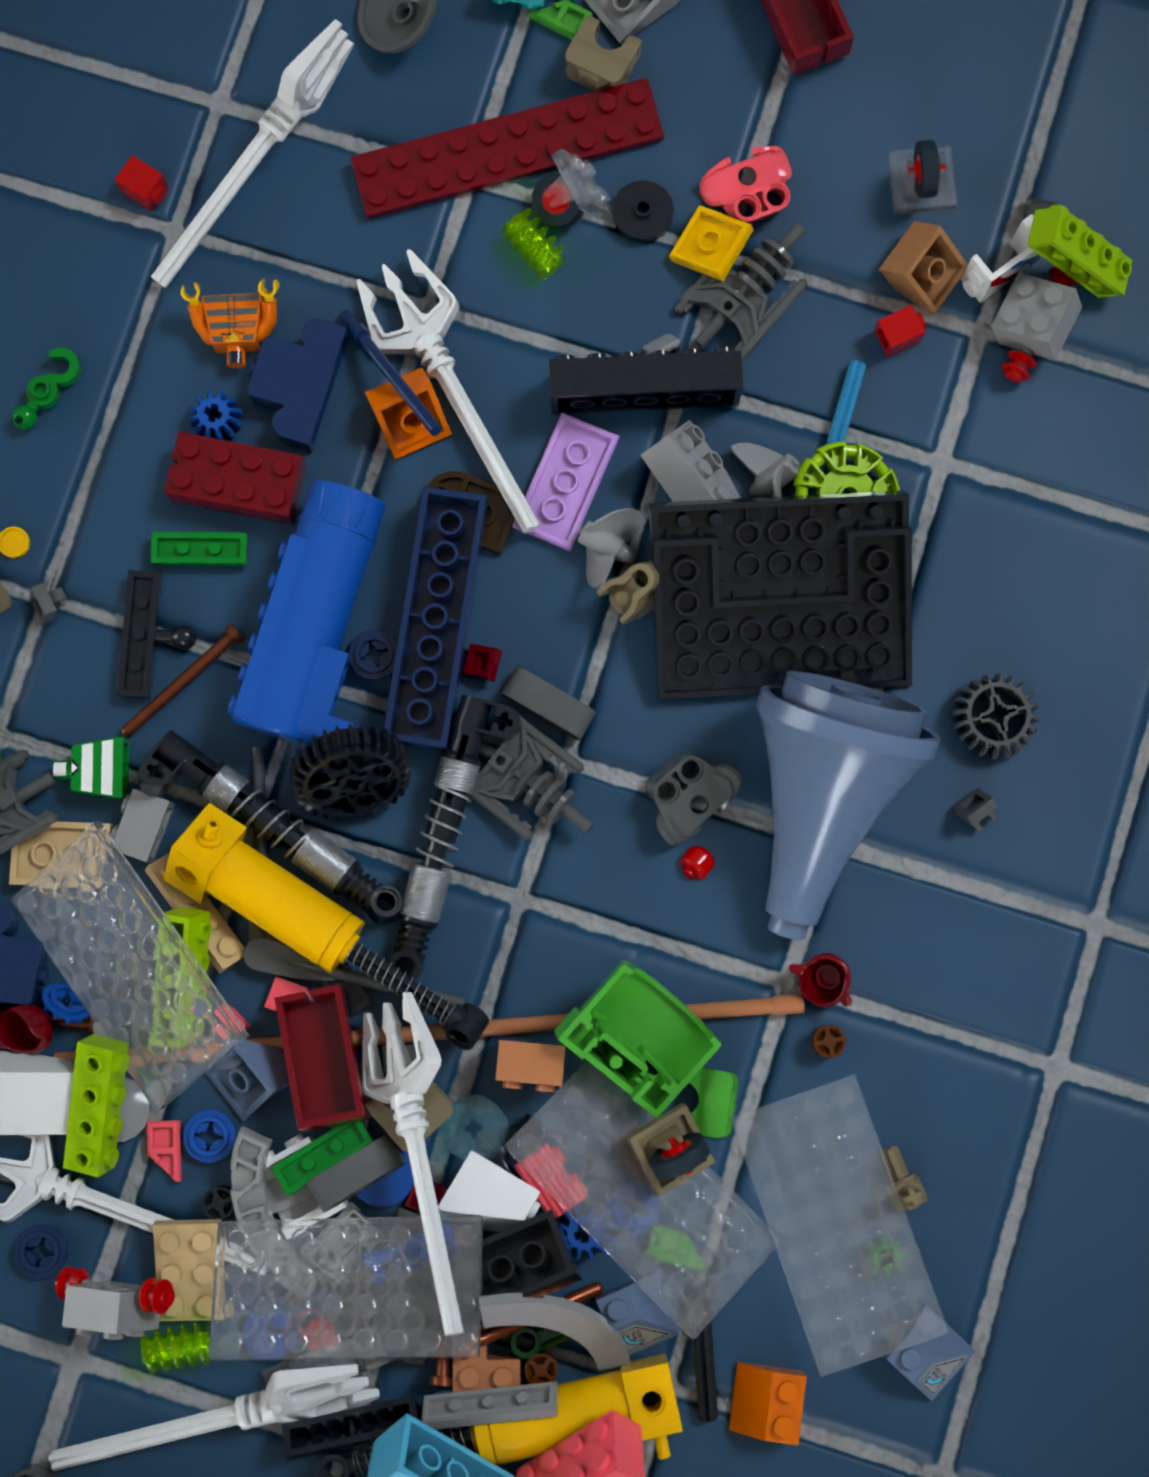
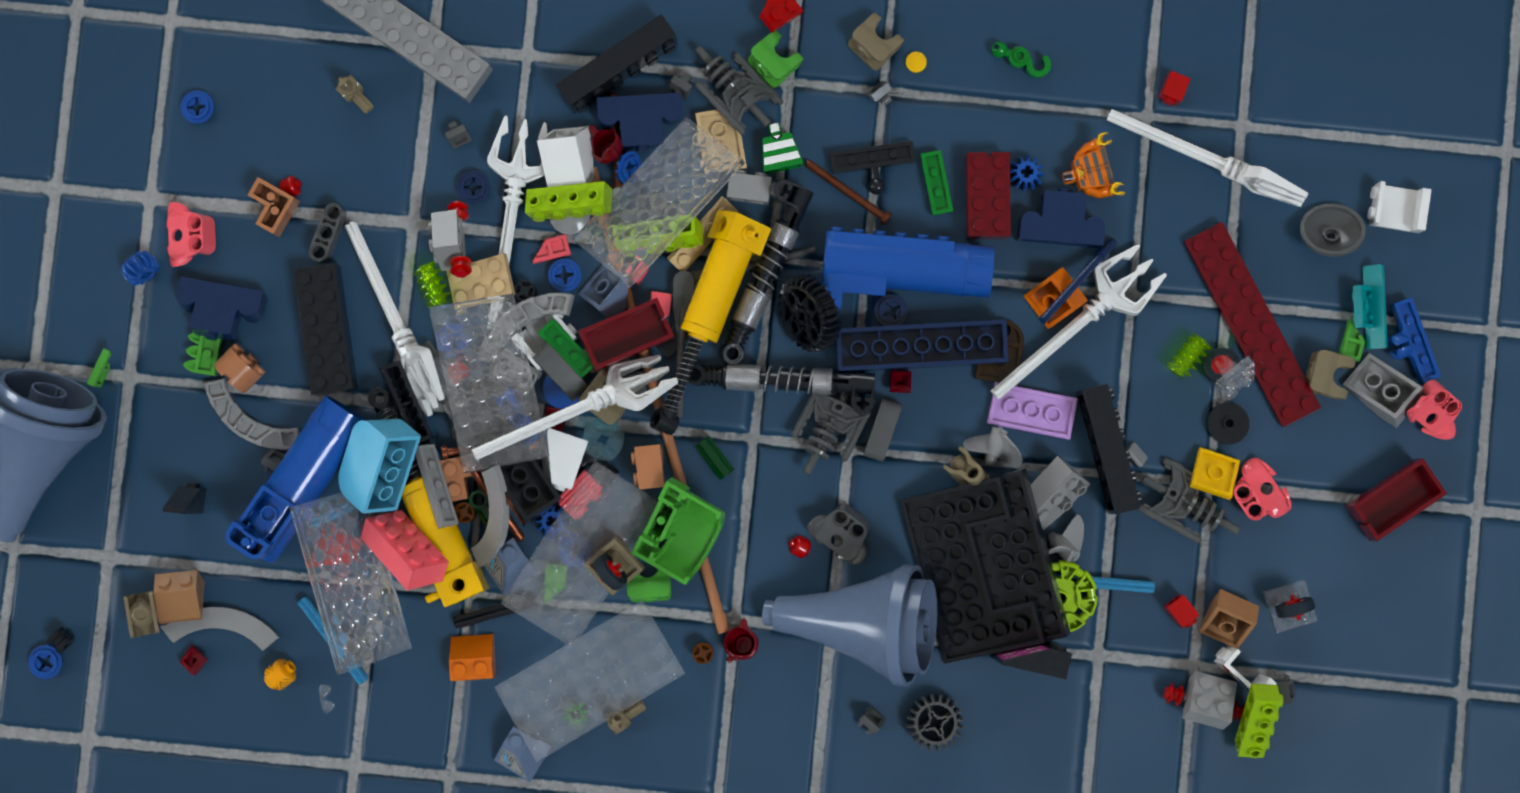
camera: 80 degrees right, 5 degrees up
none -> dark green axle [695,436,735,480]
none -> black slope [991,641,1072,679]

